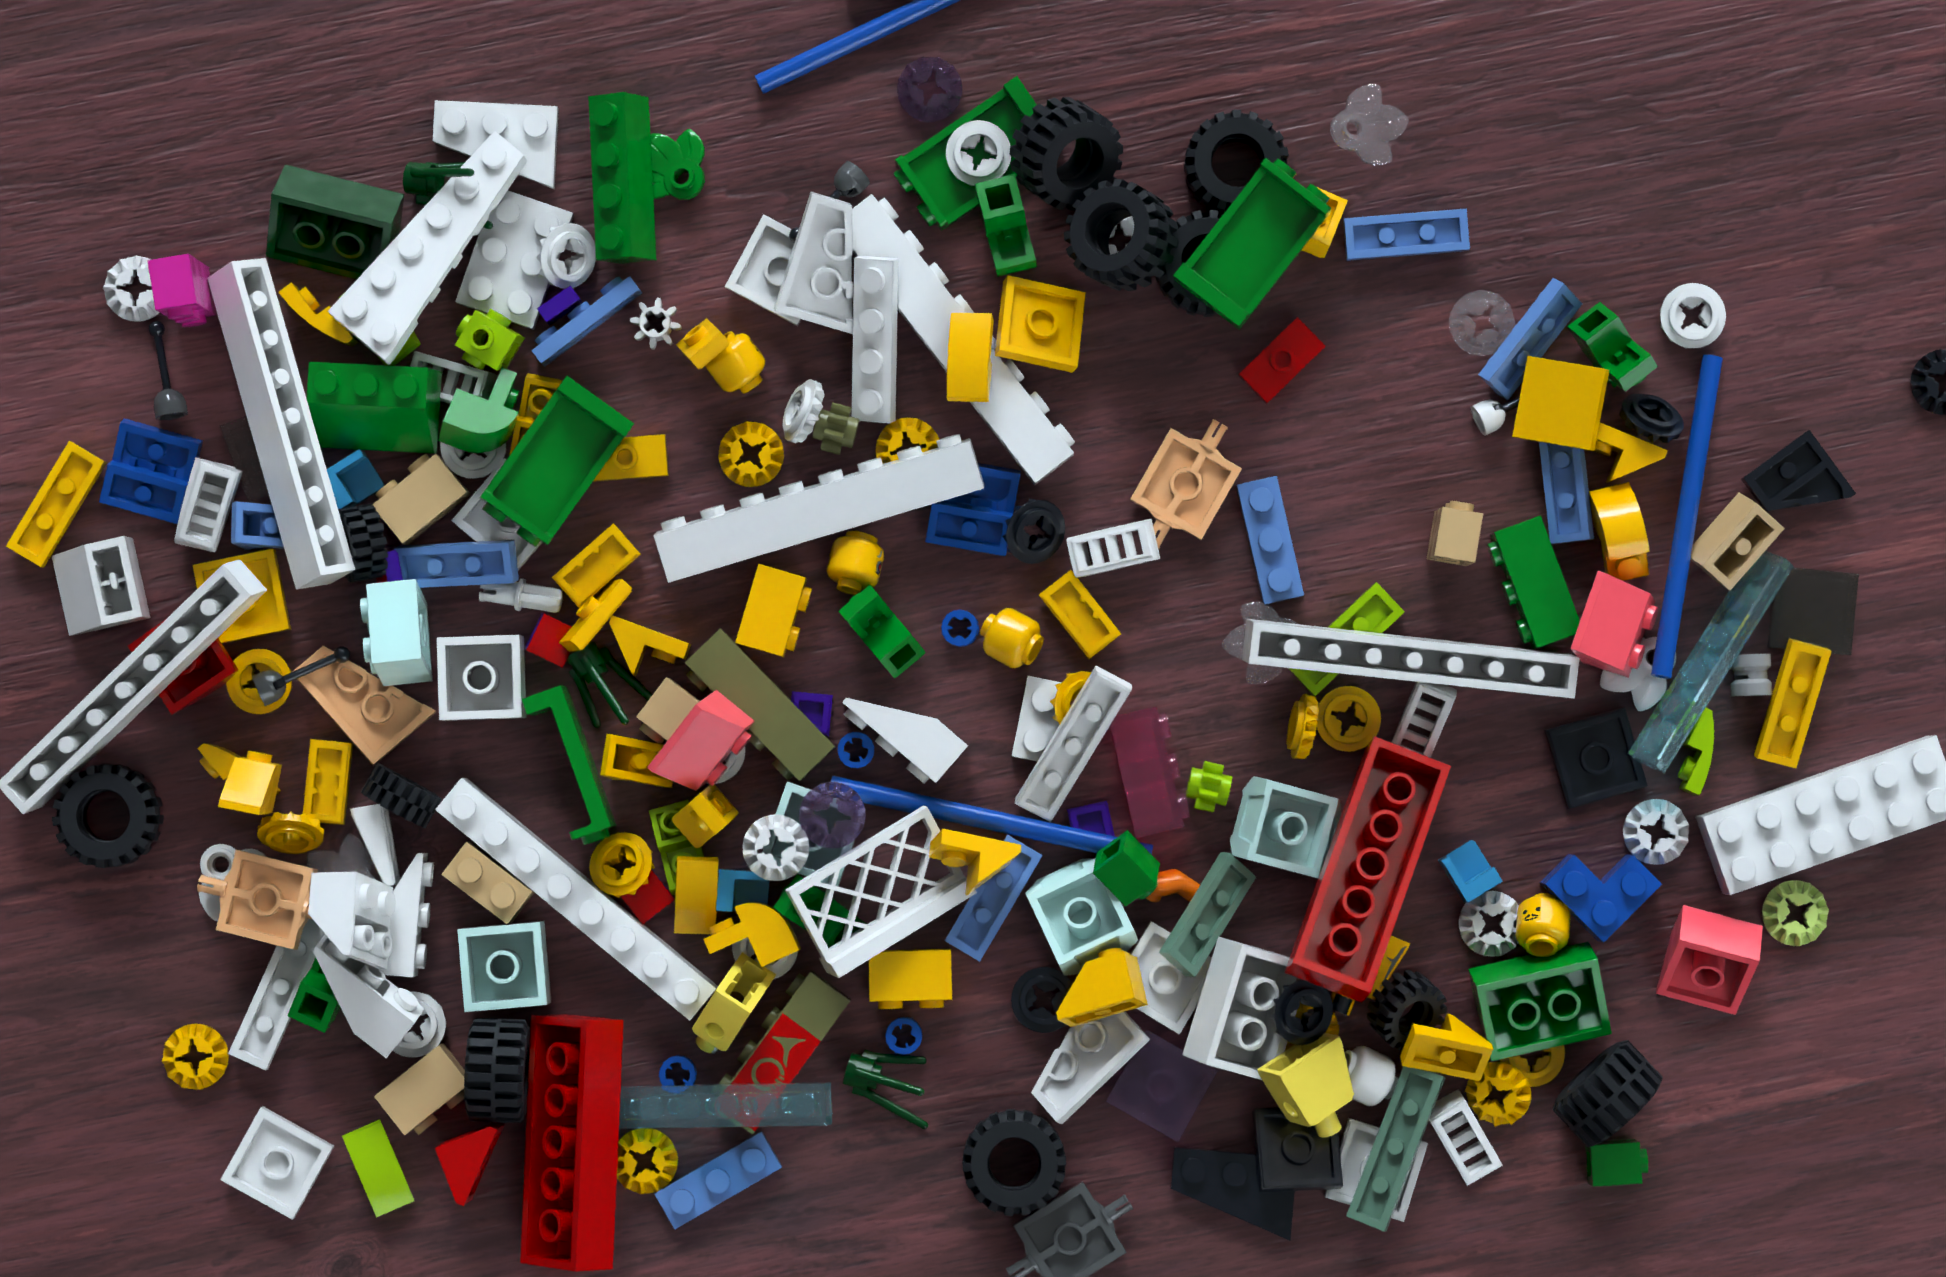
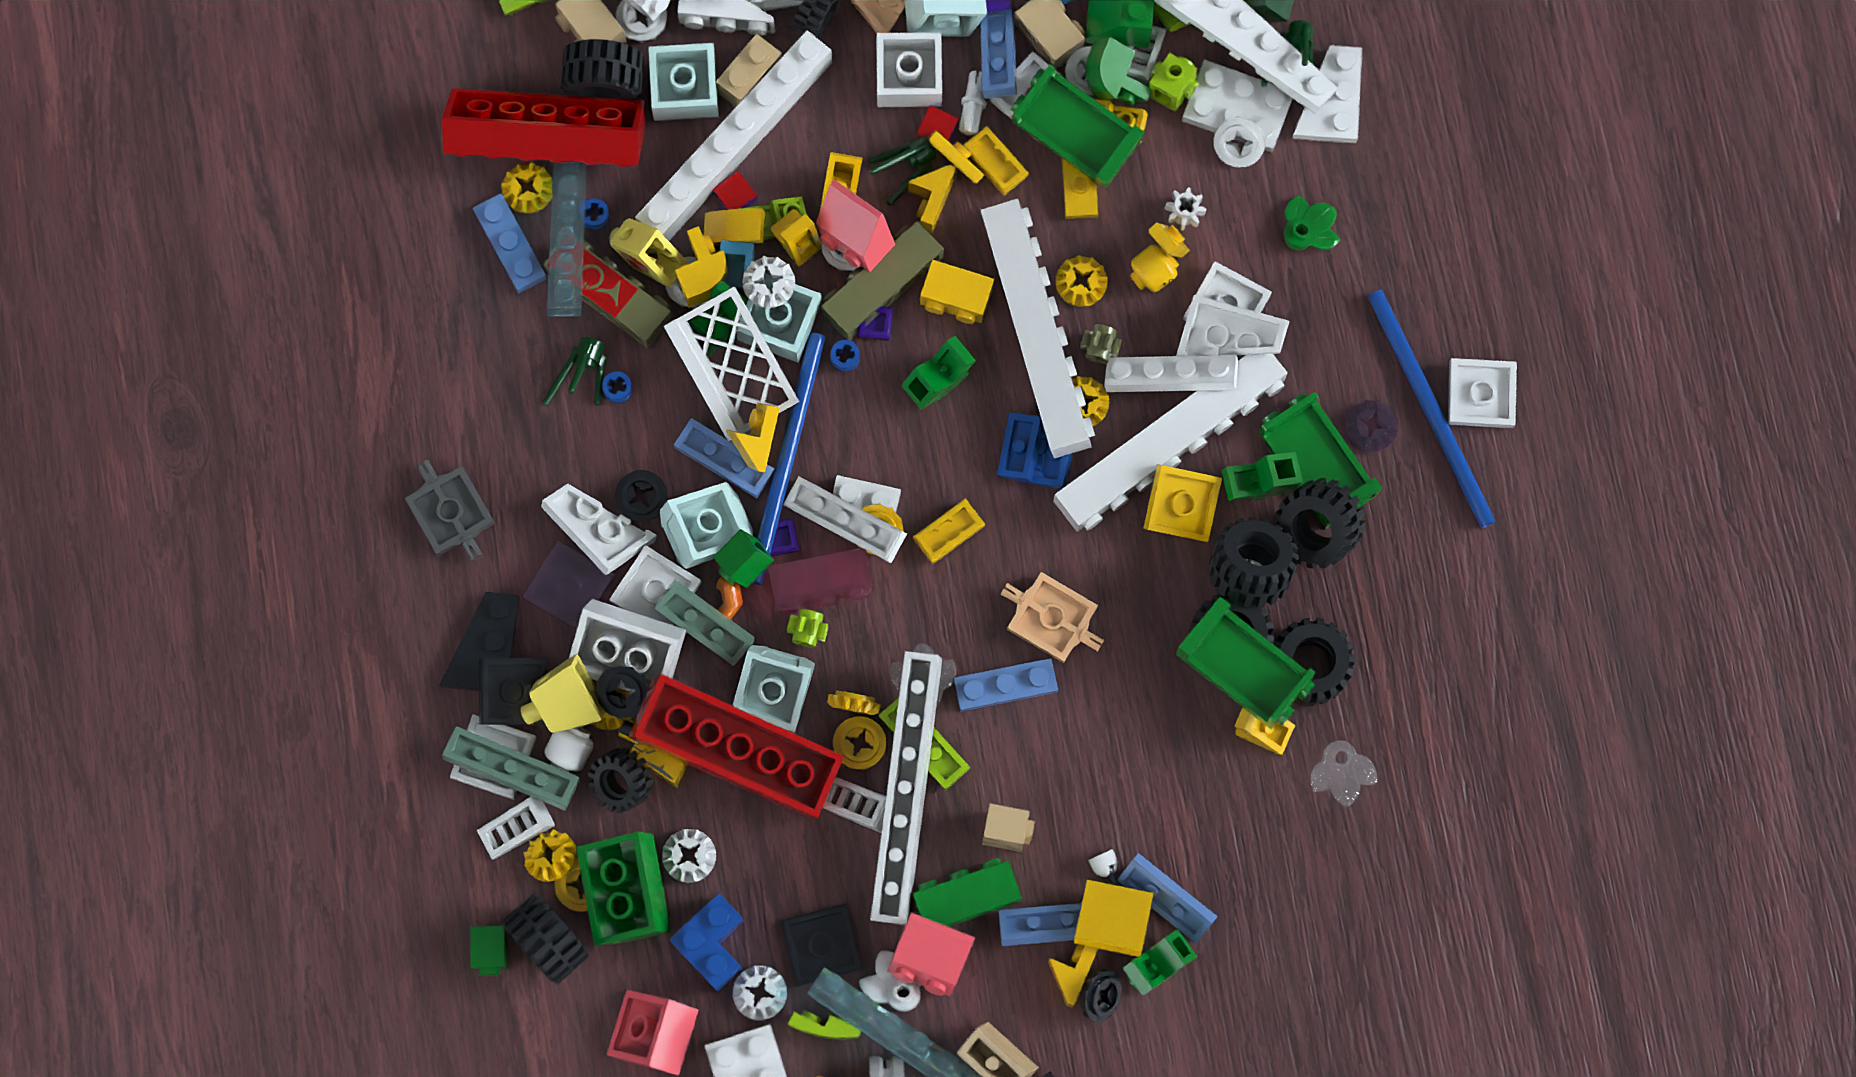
camera: 90 degrees right, 10 degrees down
red slope [435,1122,505,1206] -> none
green panel [522,685,617,845] -> none
medium blue plate [531,276,642,367] -> none
dark purple tile [537,285,583,326] -> none
green brick [588,92,656,264] -> none
yellow gear [589,832,655,898] -> none
tan brick [636,677,700,744] -> none
white gear [782,379,824,444] -> none
dark grey hinge [789,161,870,243] -> none
clear purple gear [799,782,866,848] -> none
yellow head [826,531,884,595] -> none
white slope [842,698,968,784] -> none
yellow brick [869,949,952,1009] -> none
blue bush [941,609,979,647] -> none
white gear [946,120,1011,186] -> none
yellow slope [947,313,994,402] -> none
black tyre [963,1109,1066,1216] -> none
yellow head [980,608,1044,668] -> none
black gear [1002,498,1065,564] -> none
yellow slope [1056,948,1148,1027] -> none
white slope [1066,519,1160,578] -> none
red plate [1238,317,1326,404] -> none
medium blue plate [1343,209,1470,261] -> none
yellow slope [1400,1013,1493,1081] -> none
dark azure panel [1438,840,1503,903] -> none
clear gear [1449,290,1515,356] -> none
yellow head [1515,893,1571,957] -> none
yellow brick [1589,482,1650,581] -> none
blue piece [1651,355,1723,679] -> none
white gear [1660,283,1726,349] -> none

